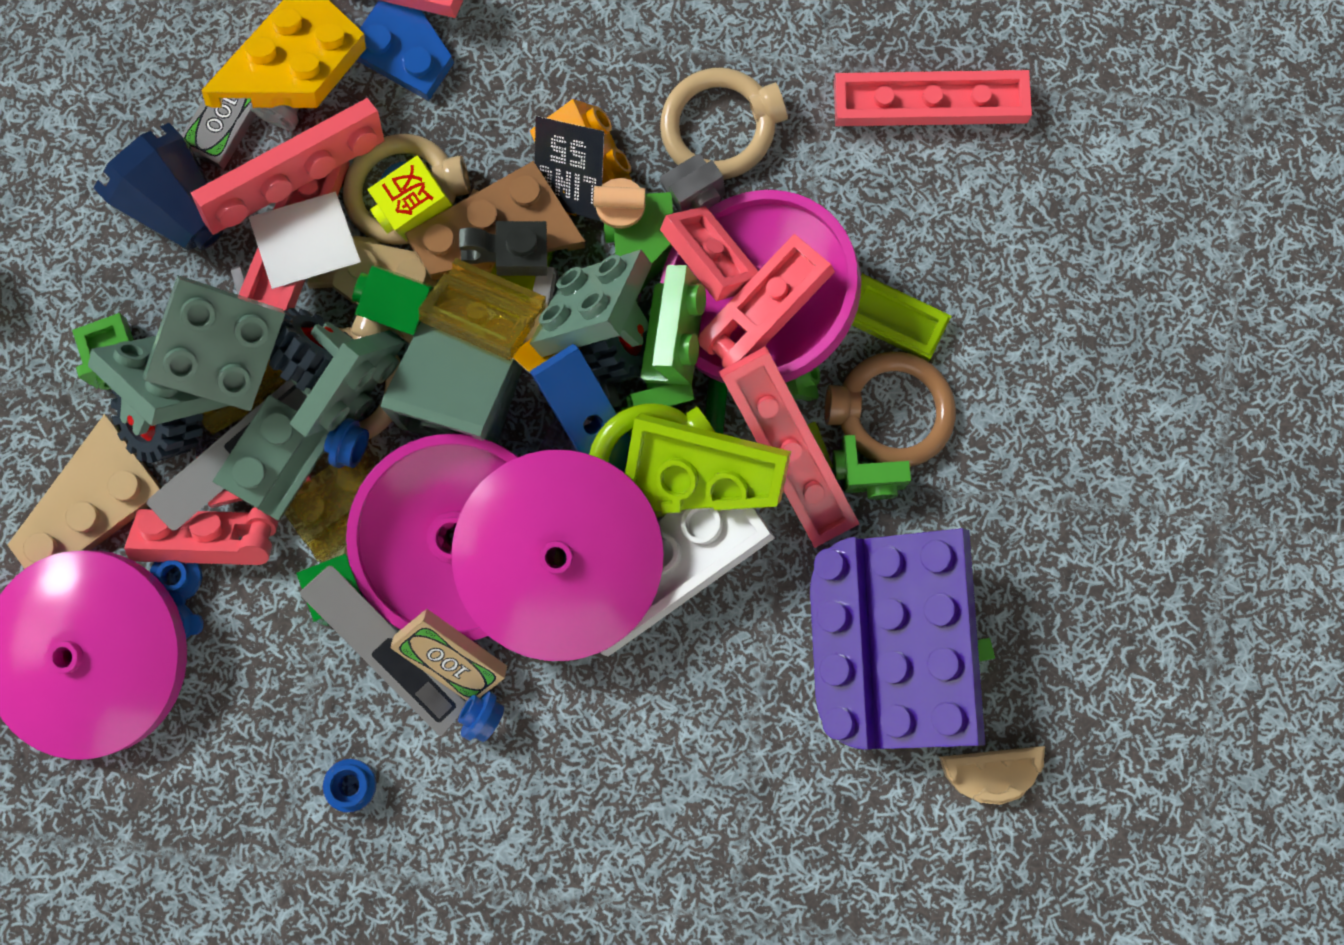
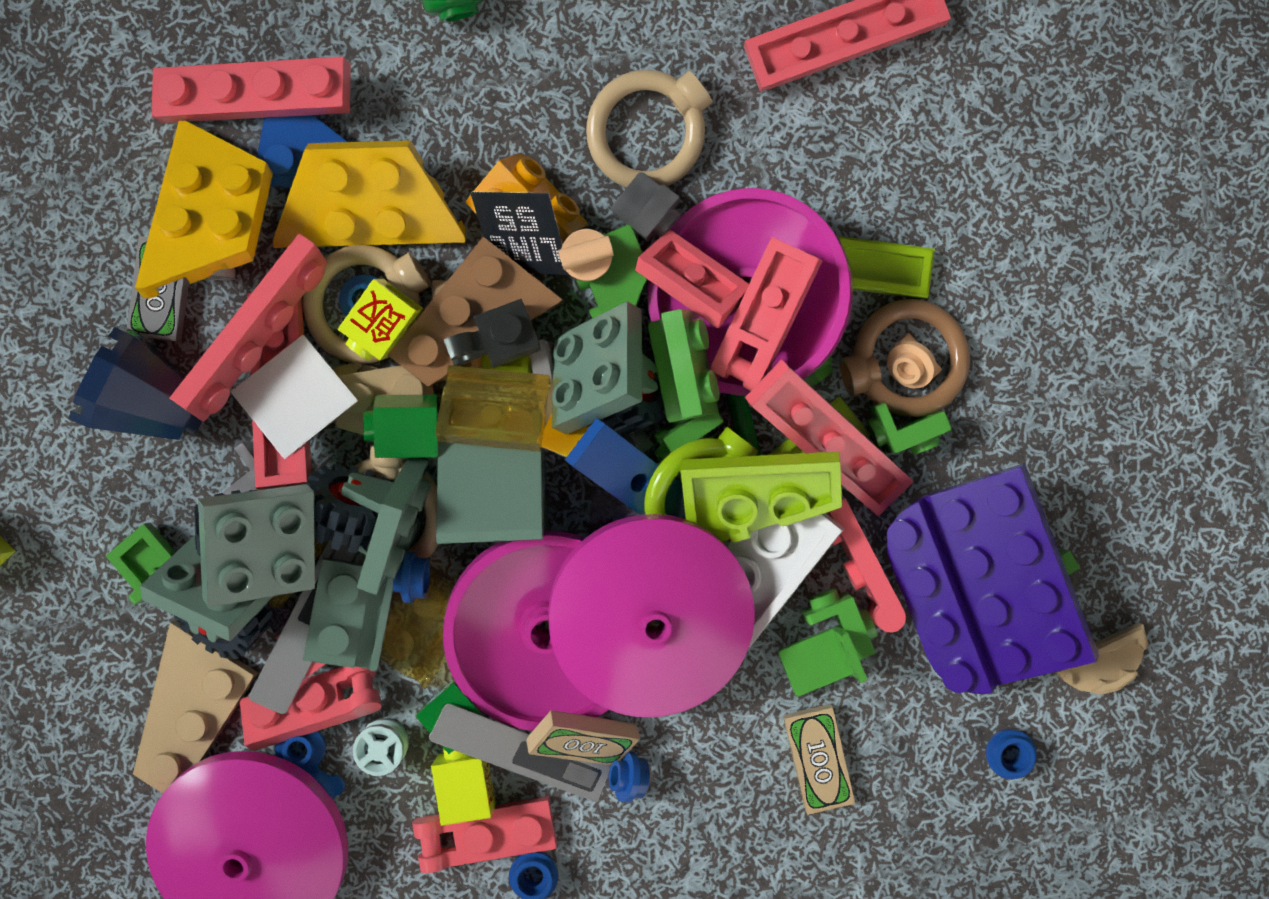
camera: 25 degrees left, 10 degrees up
none -> yellow wing [273,140,467,248]
none -> light aqua wheel [353,718,409,776]
none -> coral plate [412,796,557,873]
none -> neon yellow brick [431,748,496,826]
none -> bright green bracket [777,625,868,697]
none -> tan tile [783,704,855,815]
none -> bright green bracket [801,588,878,660]
none -> coral plate [826,497,906,633]
none -> light nougat plate [887,333,942,388]
none -> blue plate [986,729,1037,780]

